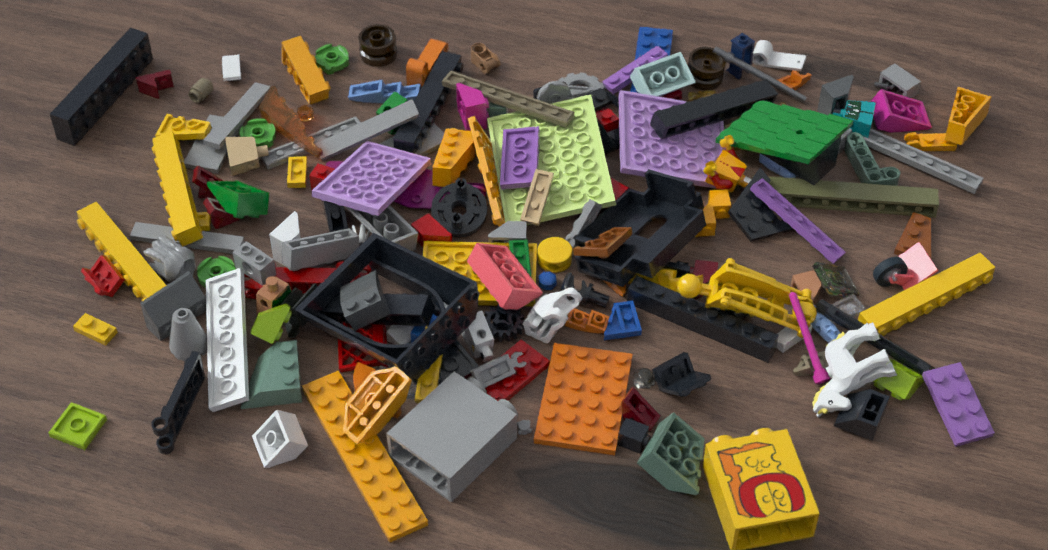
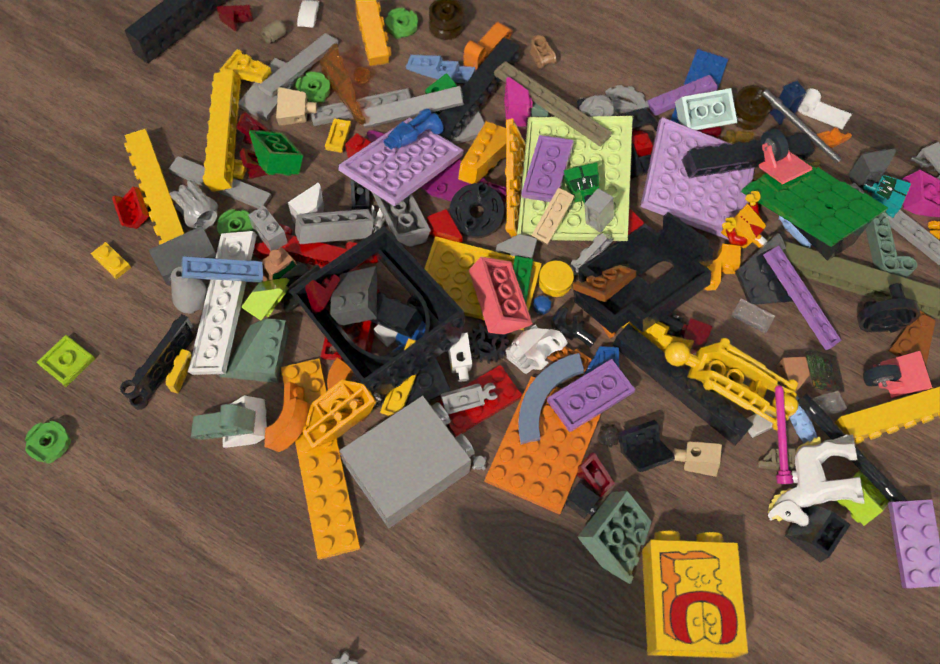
camera: 10 degrees right, 15 degrees up
none -> bright green plate [25,421,71,463]
none -> yellow plate [166,349,192,394]
none -> medium blue plate [182,257,263,282]
none -> sand green beam [191,404,256,440]
none -> orange arch [265,382,310,452]
none -> dark red slope [305,274,341,314]
none -> blue piece [383,108,443,149]
none -> sand blue tile [518,353,584,444]
none -> medium lavender plate [547,359,635,432]
none -> green torso [563,162,599,204]
none -> light grey panel [584,189,614,233]
none -> tan torso [673,442,722,477]
none -> clear plate [731,298,775,333]
none -> coral plate [759,128,812,184]
none -> black piece [857,283,920,333]

